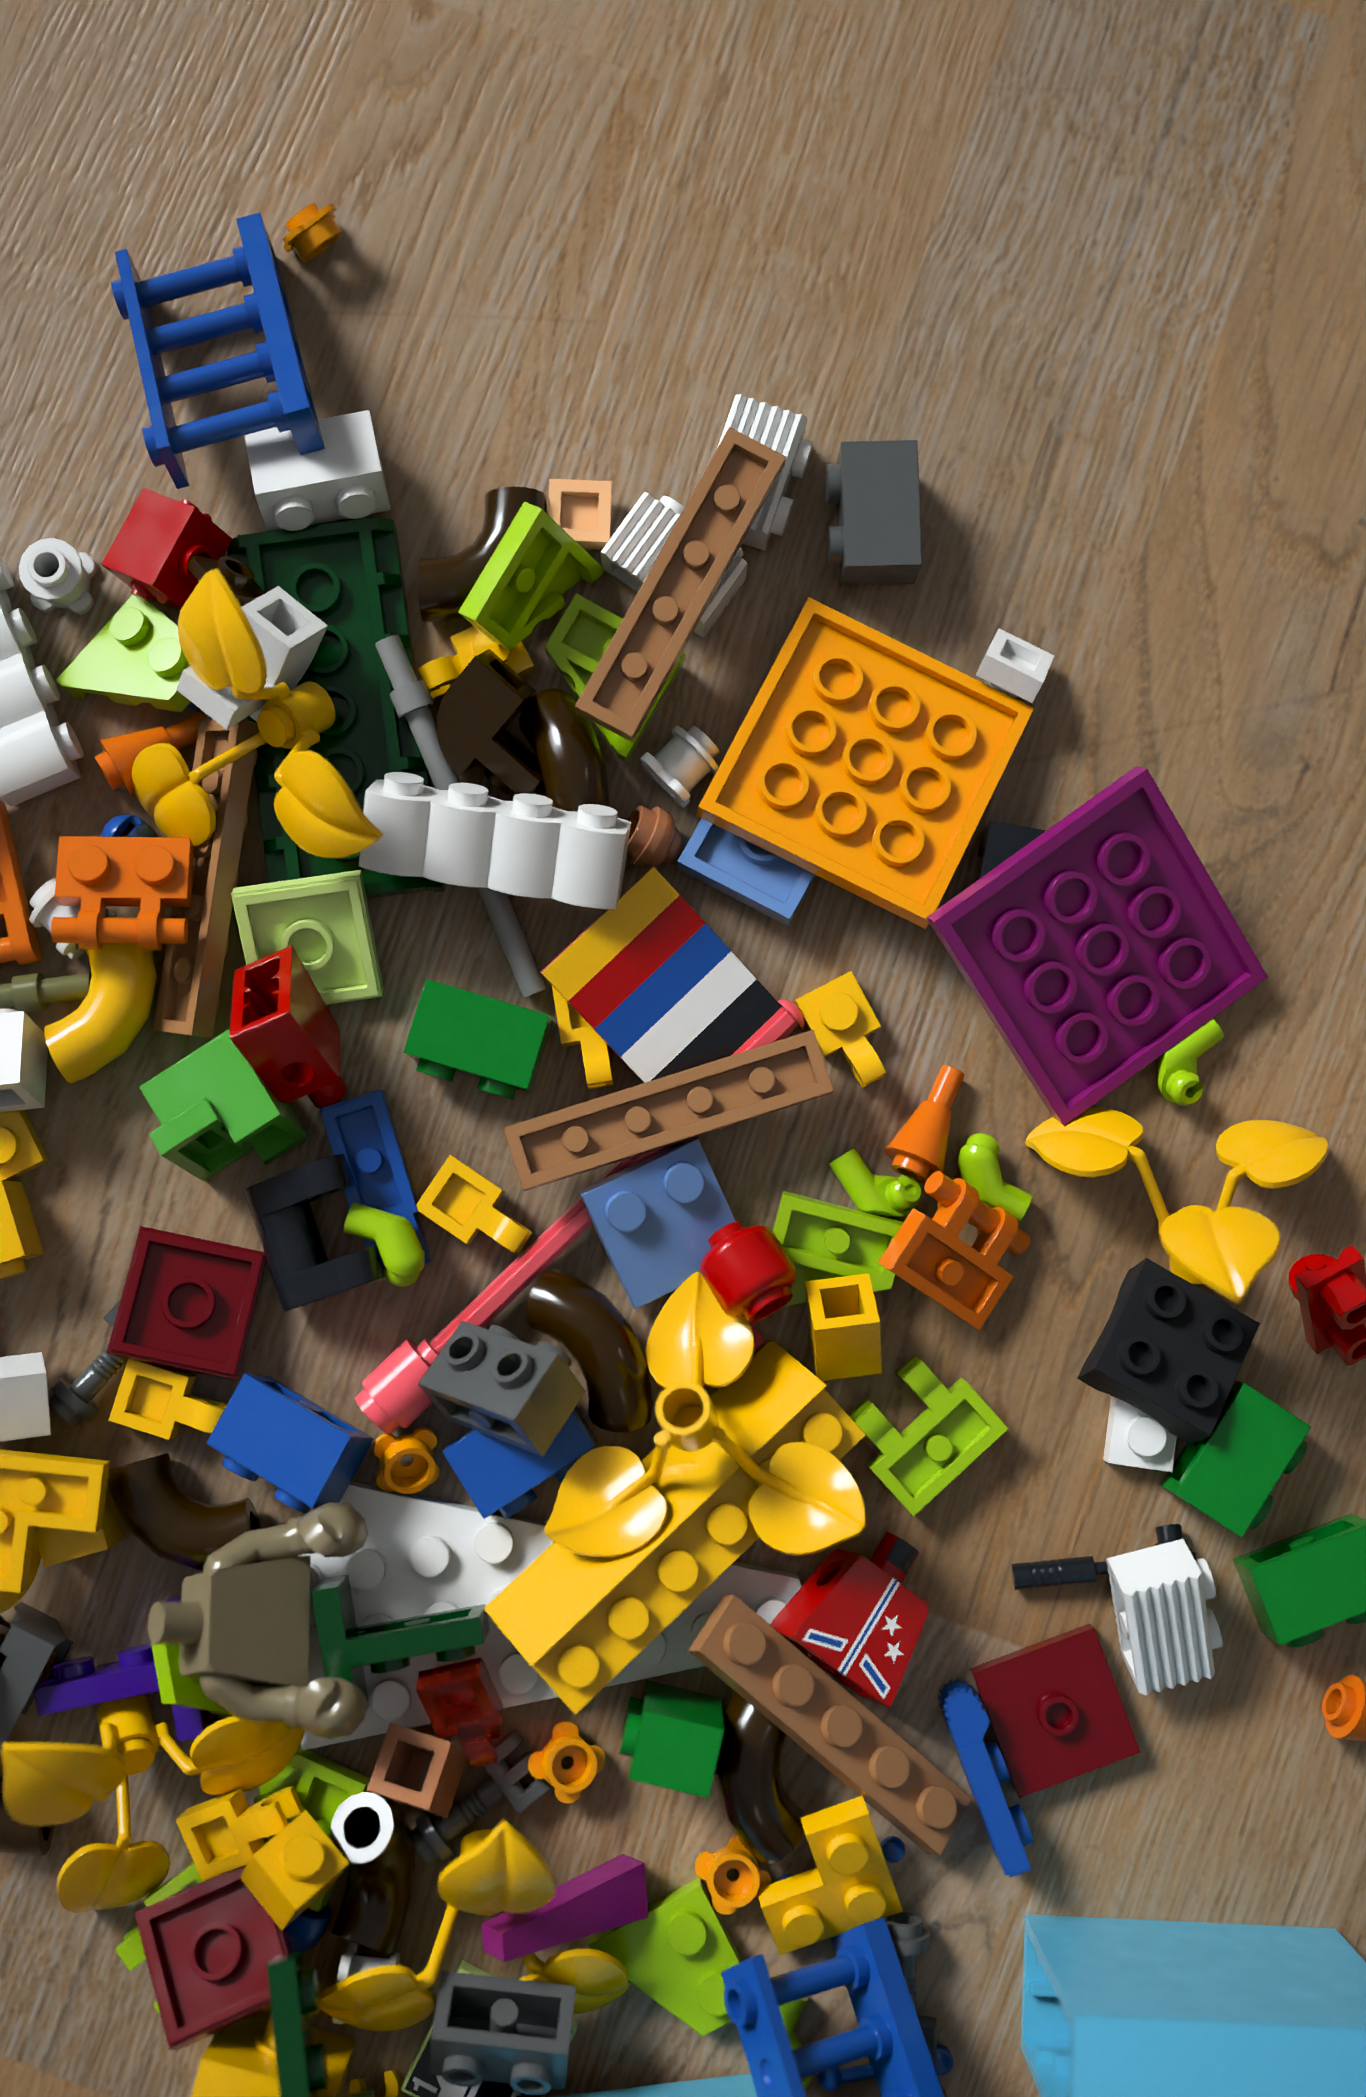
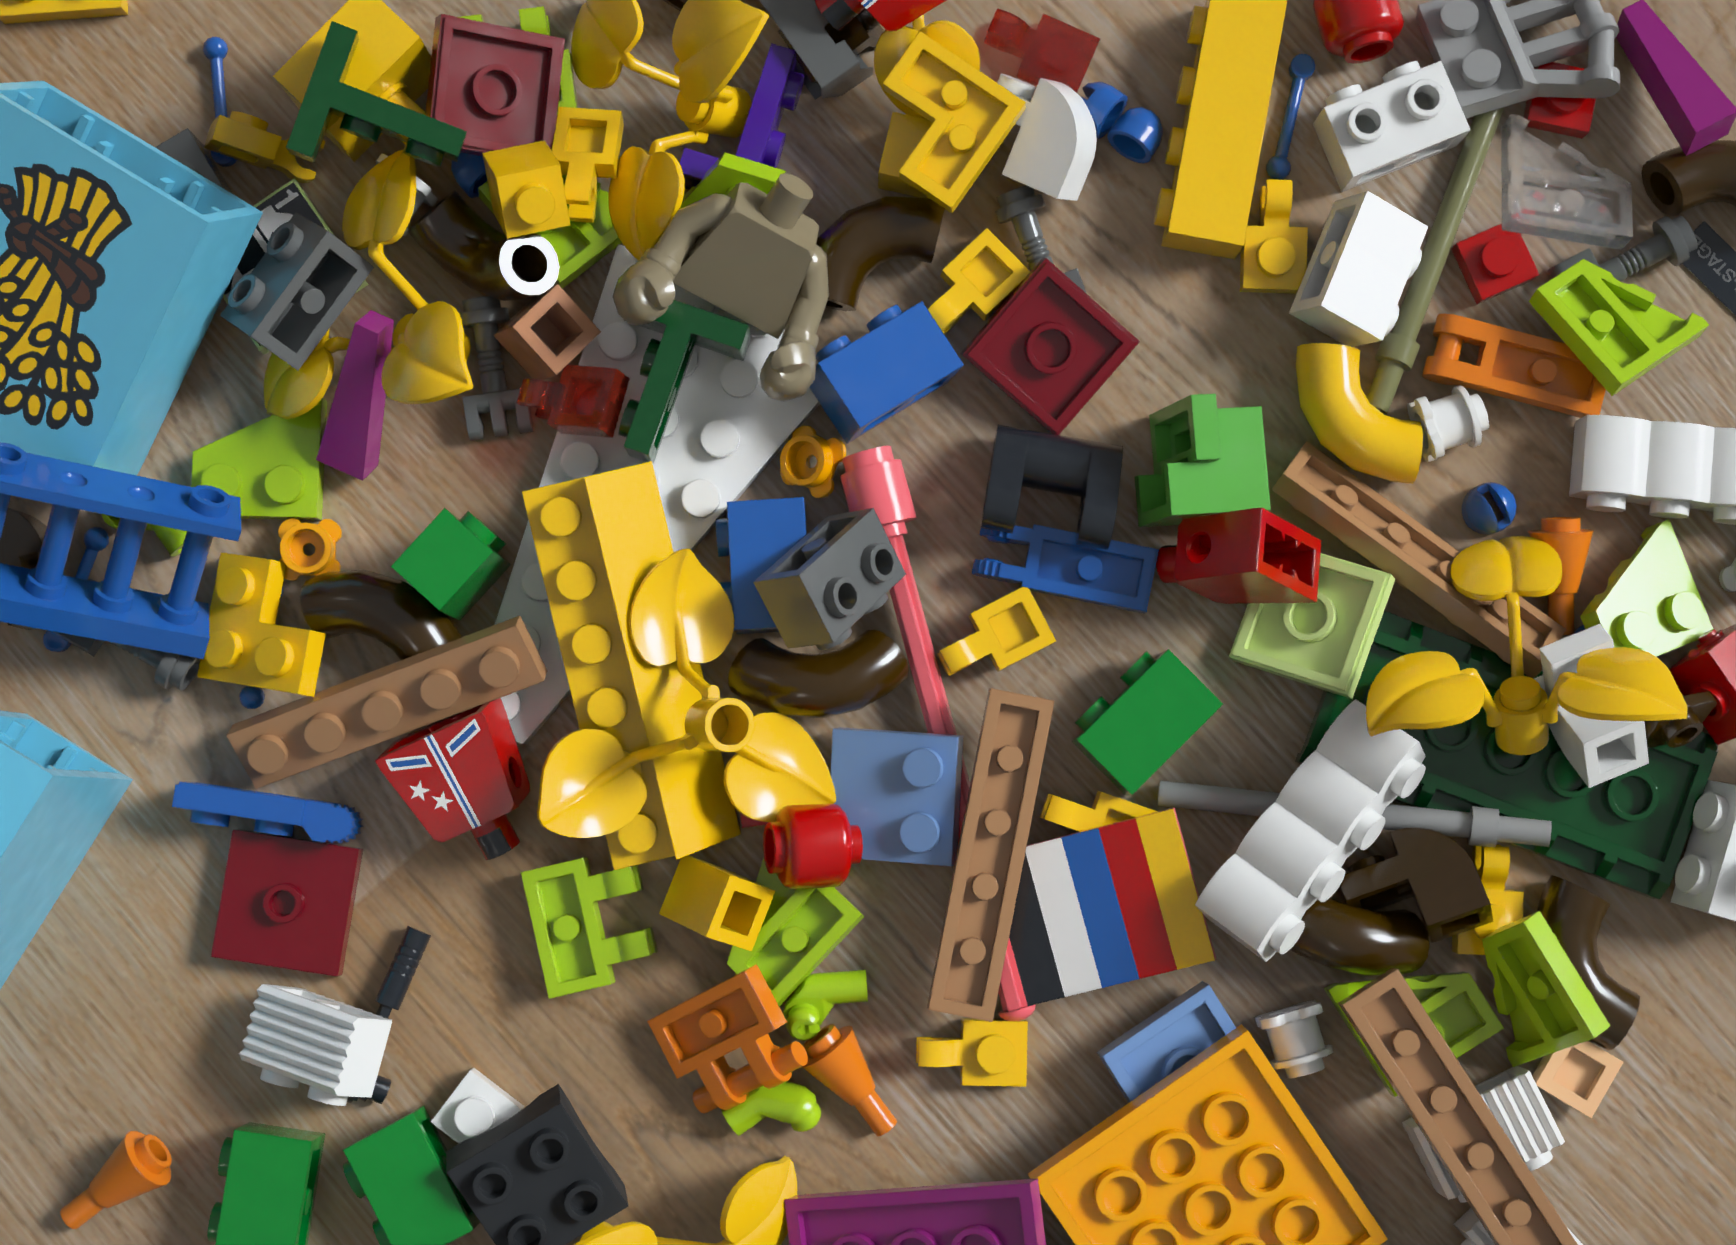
camera: 120 degrees right, 0 degrees up
orange plate [51,836,194,951] -> none
lime arm [344,1202,425,1287] -> none
light orange plate [528,1721,605,1804] -> none
nougat plate [627,805,684,868] -> none

